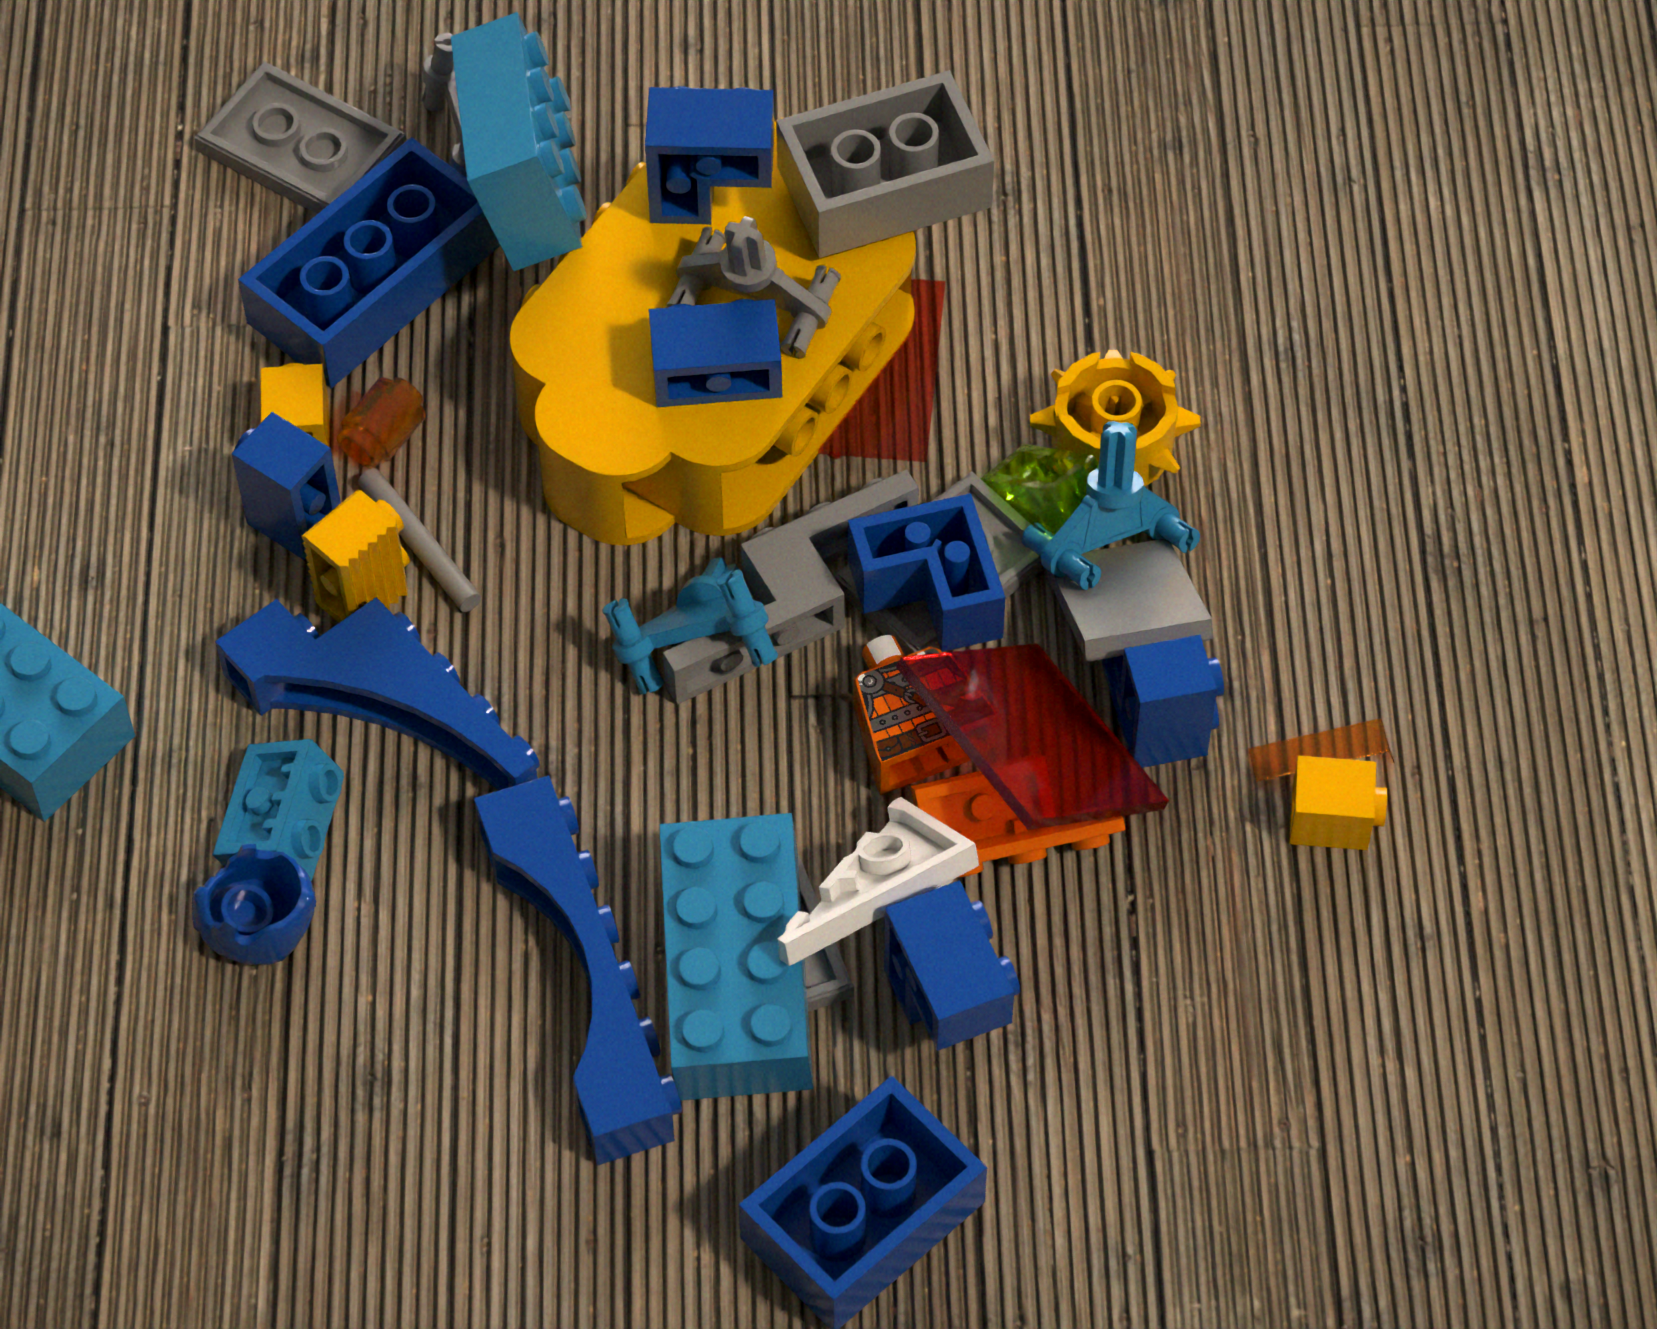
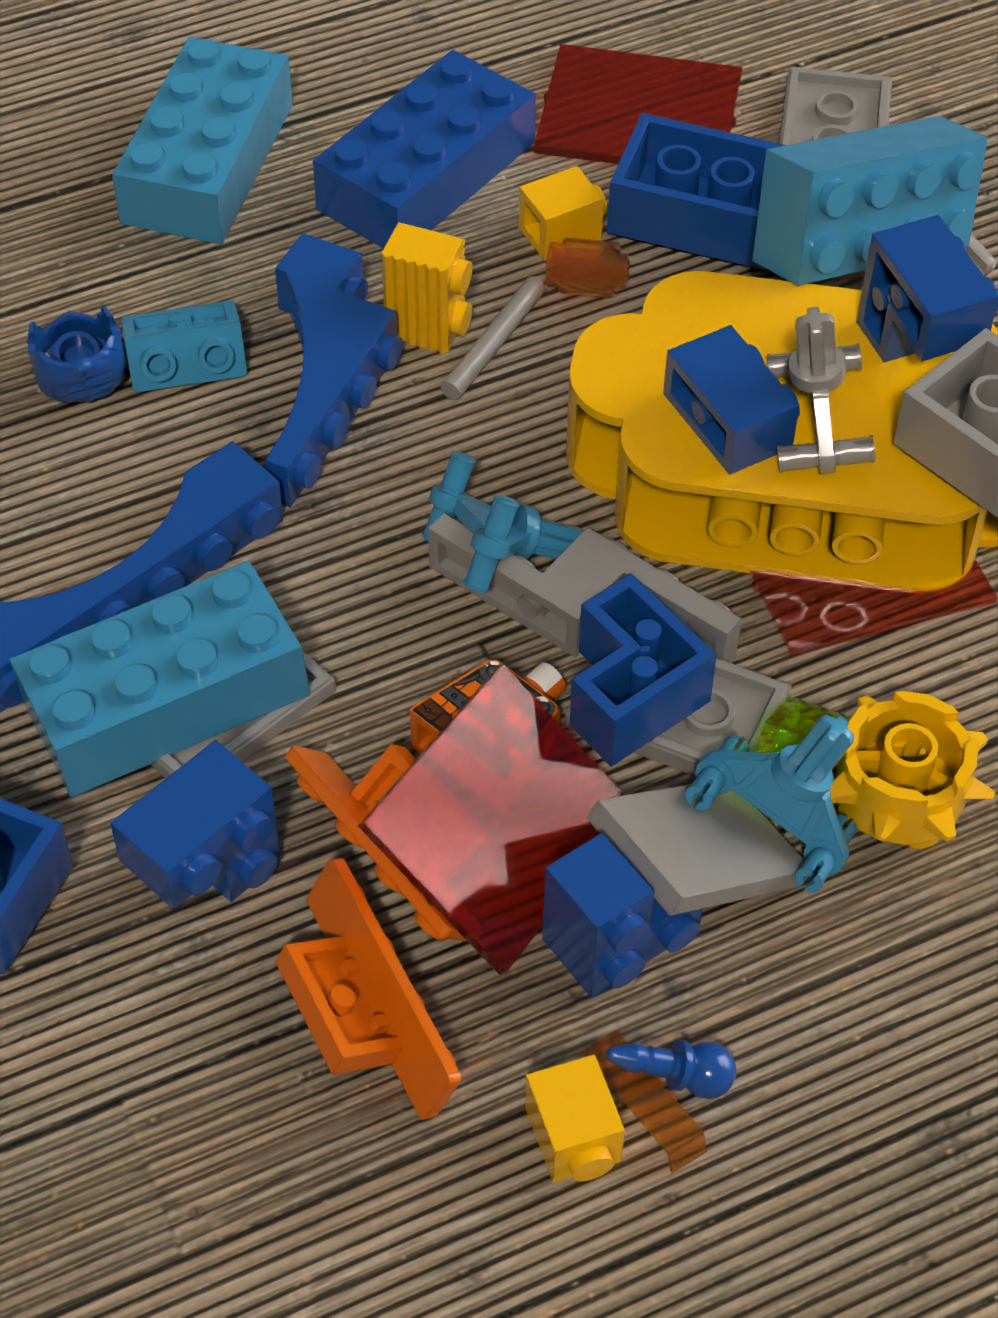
camera: 65 degrees right, 5 degrees down
blue brick [231,412,341,560] -> none
white wing [778,797,979,966] -> none
none -> orange bracket [275,858,461,1120]
none -> blue brick [313,49,536,249]
none -> clear red piece [534,44,743,164]
none -> blue bar [606,1040,736,1099]

